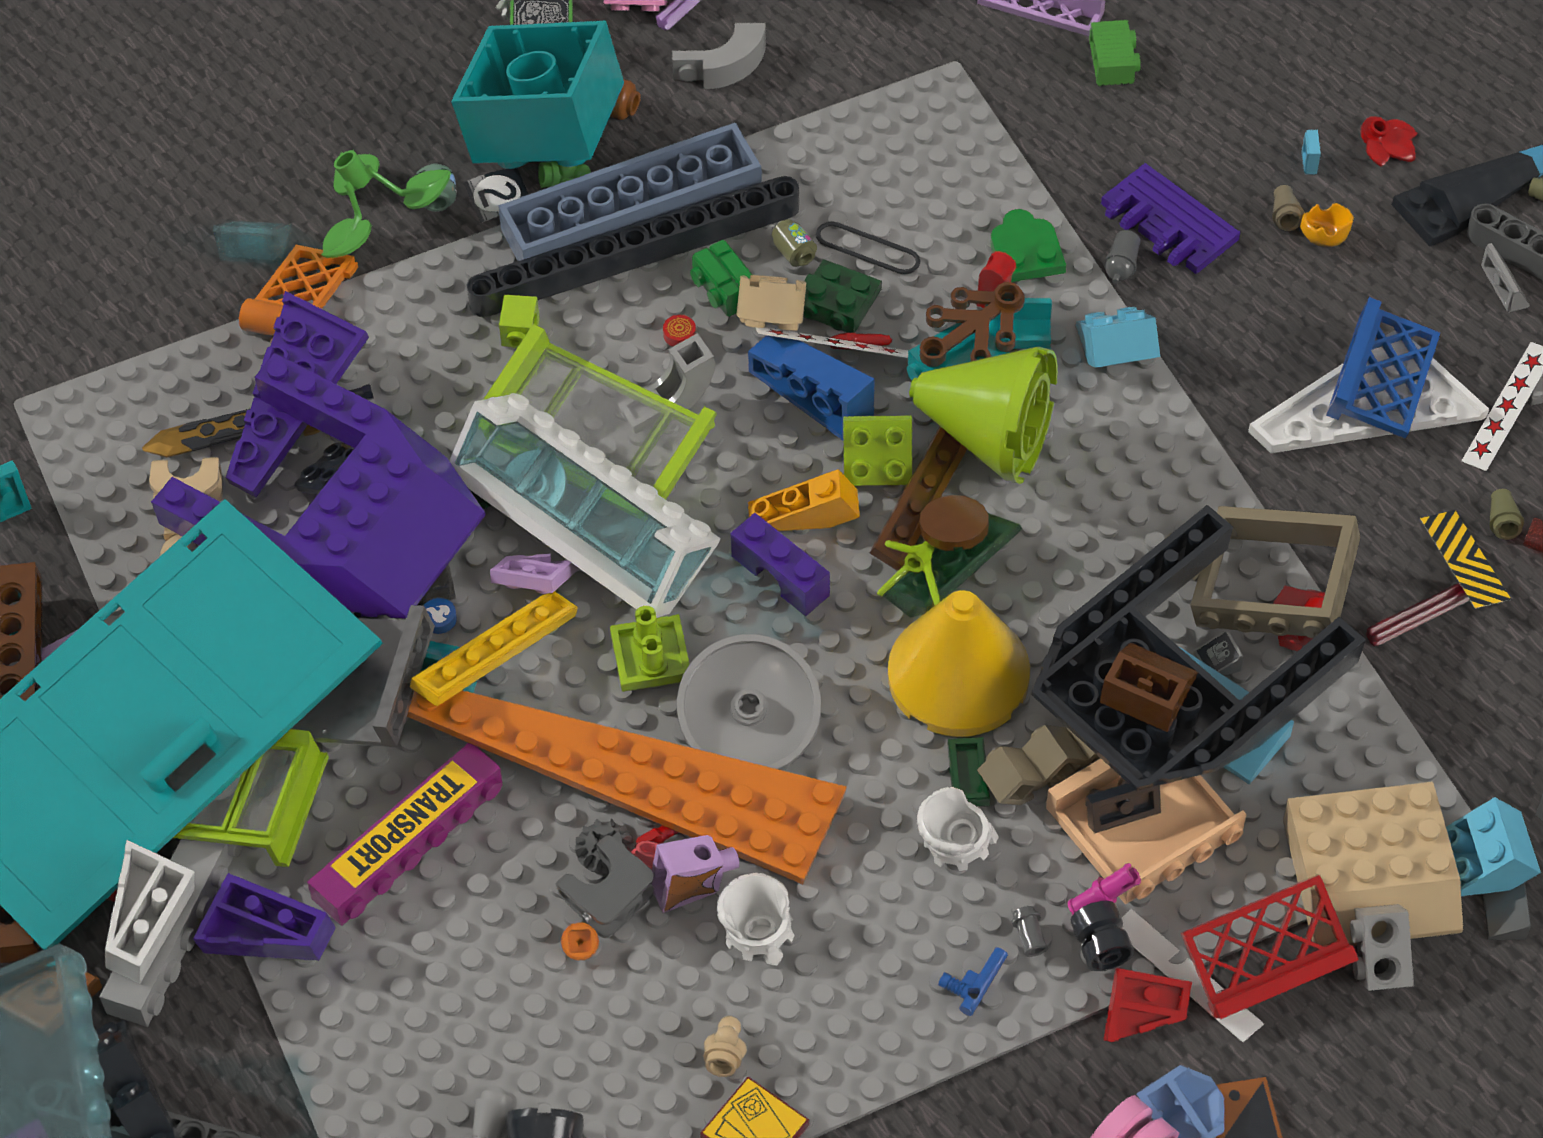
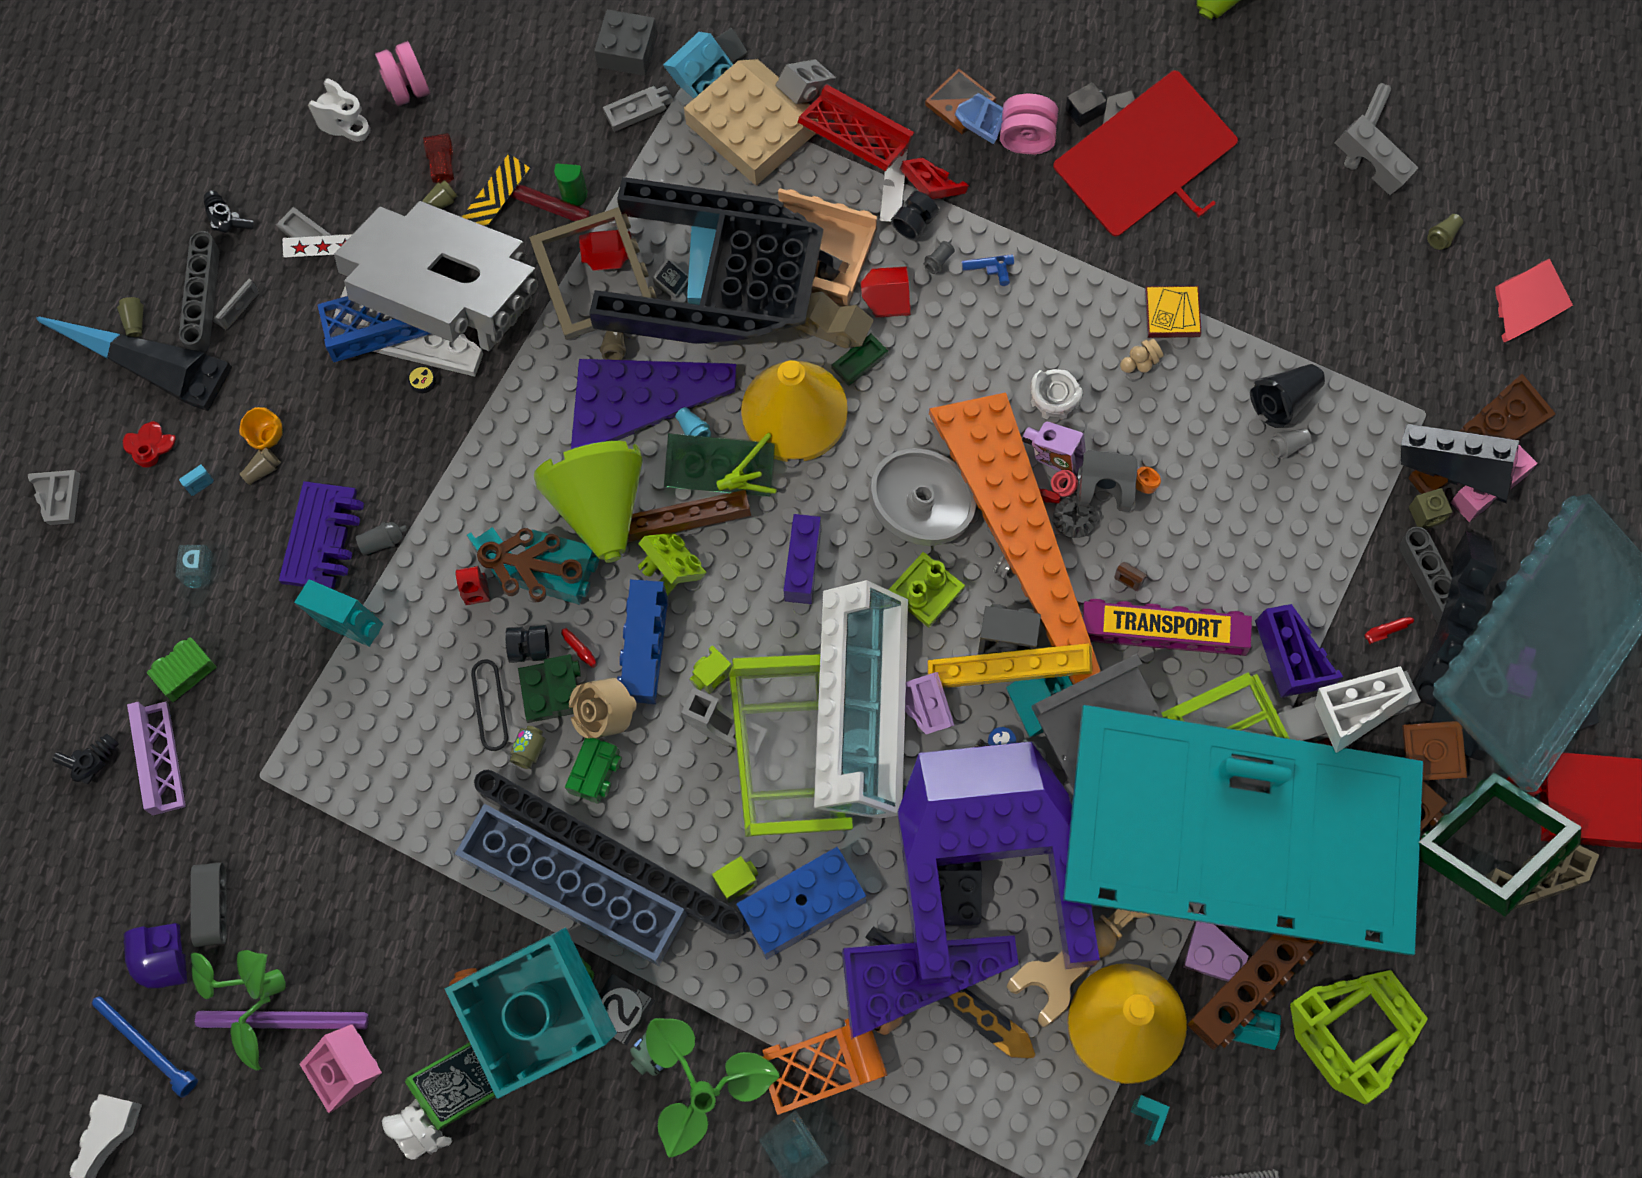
camera: 125 degrees left, 15 degrees up
red tile [663,315,696,347] -> none
light grey arch [672,23,766,89] -> none
light orange slope [748,469,860,531] -> none
white sticker [756,327,908,358] -> none
white hair [917,787,999,871] -> none
reddish brown tile [919,495,989,551] -> none
green plate [990,209,1066,282] -> none
dark pink pin [1068,863,1141,915] -> none
medium azure slope [1076,307,1160,368] -> none
reddish brown slope [1100,643,1198,732] -> none
none -> light grey wing [28,470,80,525]
none -> clear light blue brick [175,545,213,588]
none -> teal brick [294,579,384,647]
none -> light grey panel [334,201,538,351]
none -> tile [408,366,436,394]
none -> black wheel [505,625,550,663]
none -> green brick [554,164,588,206]
none -> dark purple wing [571,359,737,449]
none -> light grey hinge [603,86,673,132]
none -> medium azure cone [675,407,711,446]
none -> lime brick [689,645,732,694]
none -> blue brick [737,846,867,960]
none -> red slope [861,266,911,318]
none -> dark grey slope [978,604,1041,655]
none -> yellow cone [1067,963,1187,1084]
none -> reddish brown slope [1114,562,1147,591]
none -> red piece [1364,617,1414,644]

